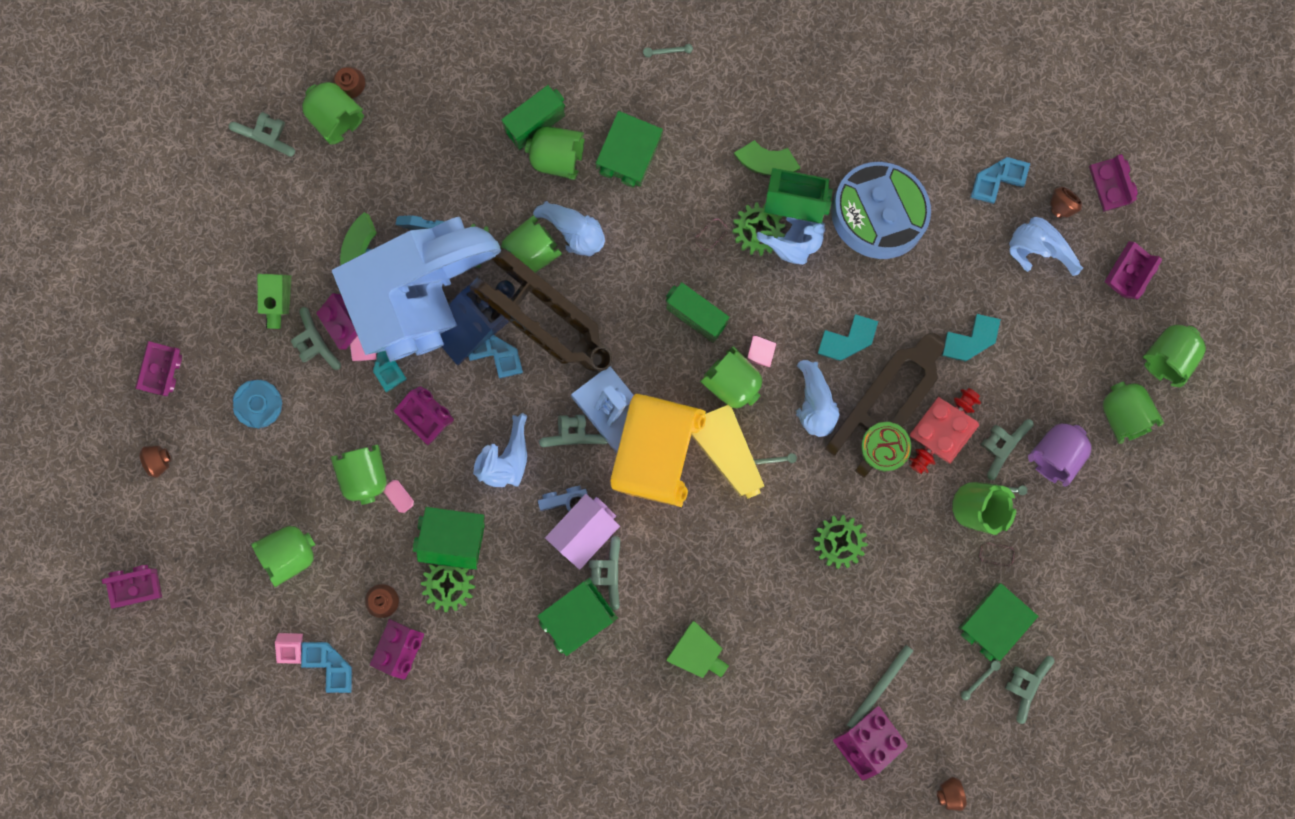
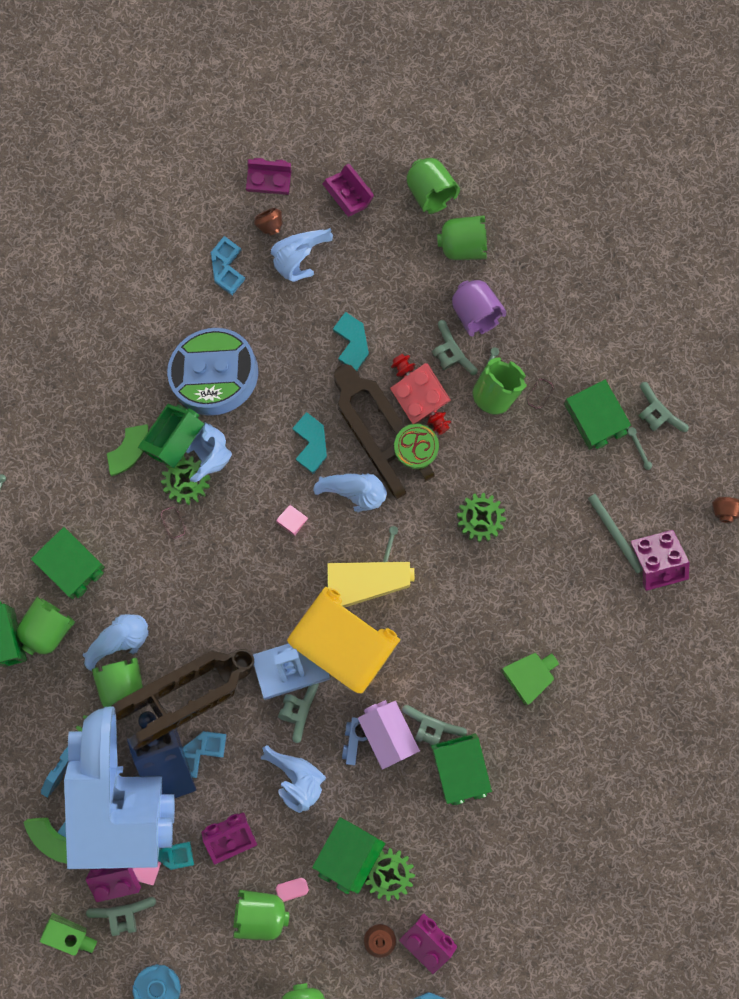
camera: 70 degrees left, 5 degrees down
green brick [666,282,730,343] -> none
bright green cylinder [700,346,763,409] -> none

